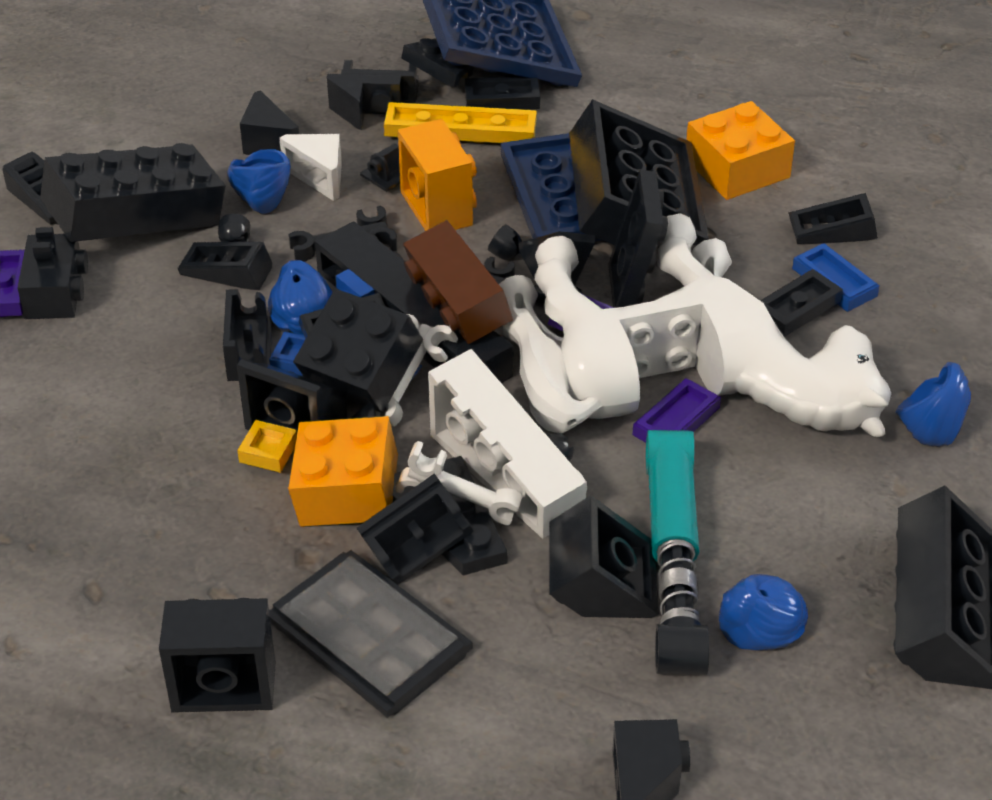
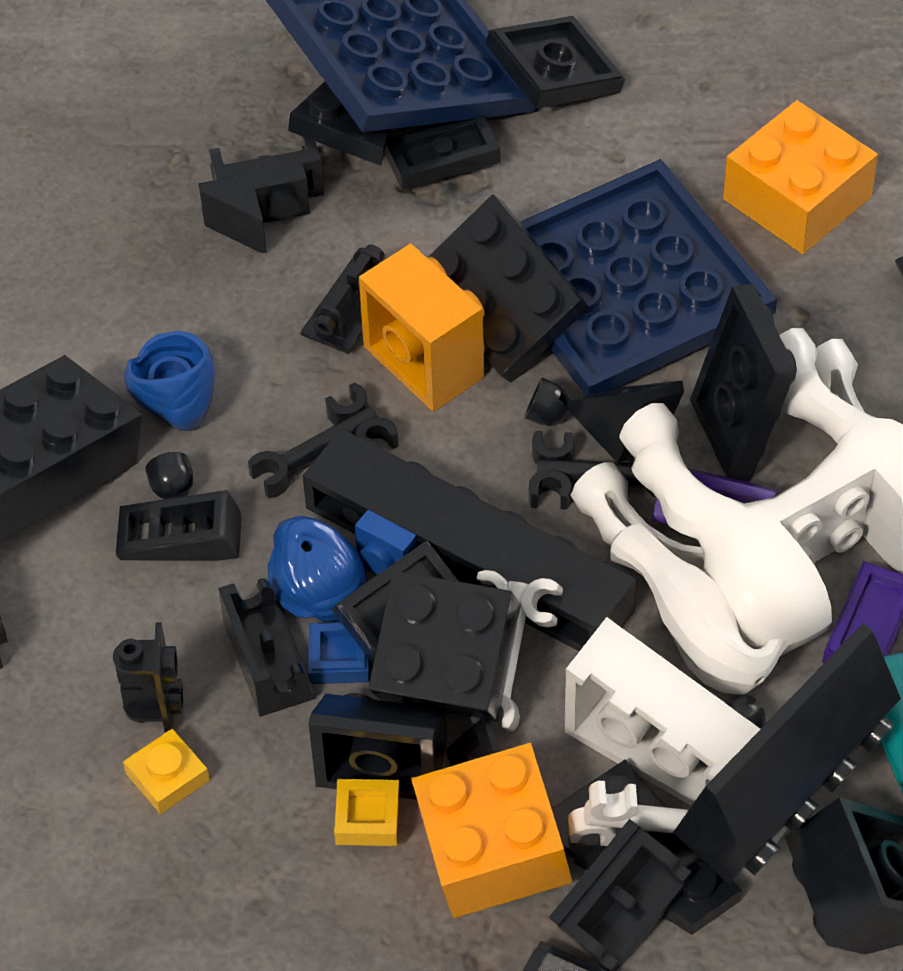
camera: 15 degrees left, 10 degrees up
black slope [240,90,299,155] -> none
white slope [280,134,342,201] -> none
yellow plate [384,102,537,143] -> none
reddish brown brick [403,220,513,344] -> none
black slope [569,99,709,245] -> none
none -> black hinge [113,622,184,733]
none -> yellow plate [123,729,210,815]
none -> black plate [427,194,590,383]
none -> black tile [485,16,625,109]
none -> black slope [673,623,901,885]

